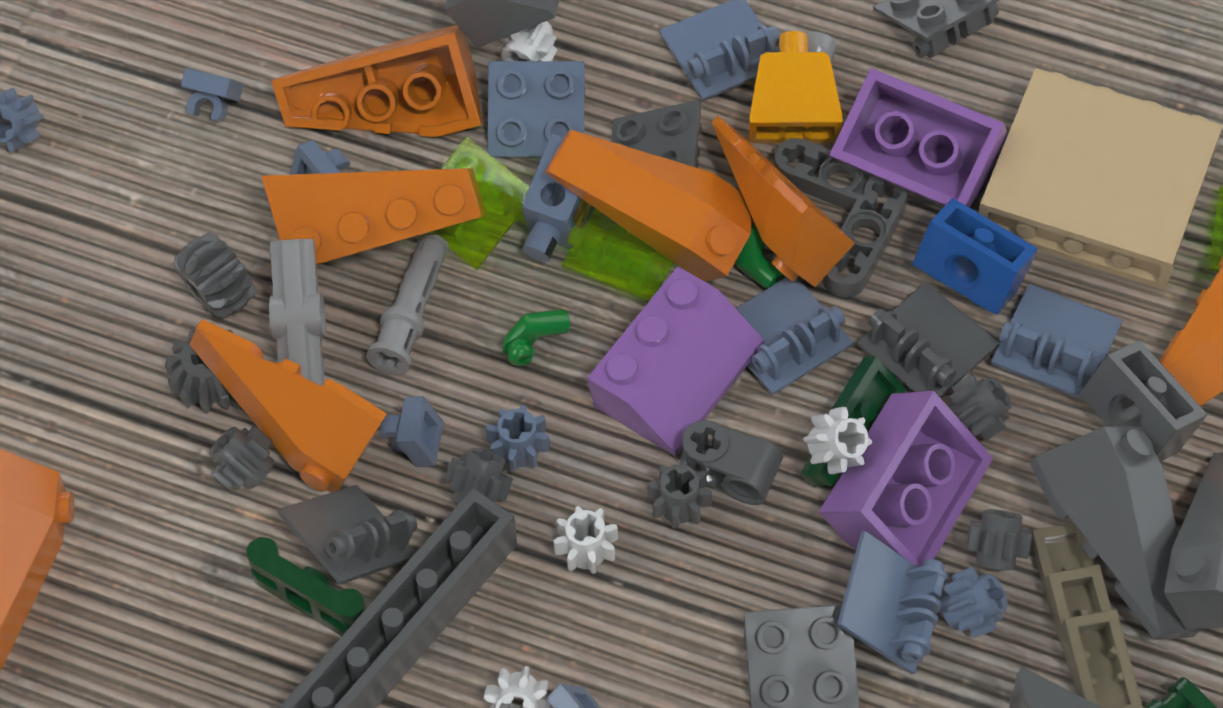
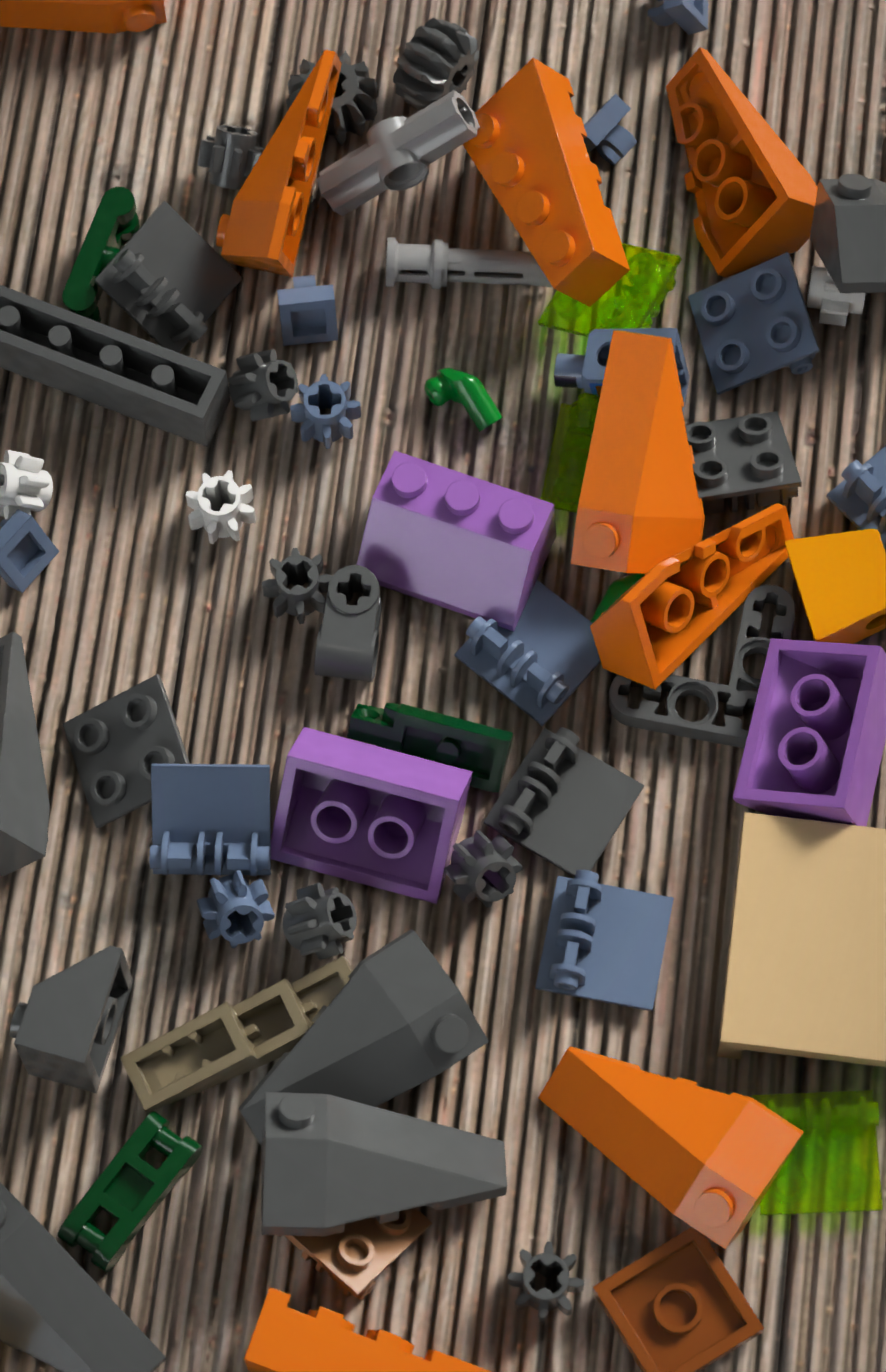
camera: 75 degrees right, 10 degrees up
white gear [803,407,872,474] -> none
blue brick [912,198,1038,316] -> none
dark grey brick [1079,340,1208,462] -> none

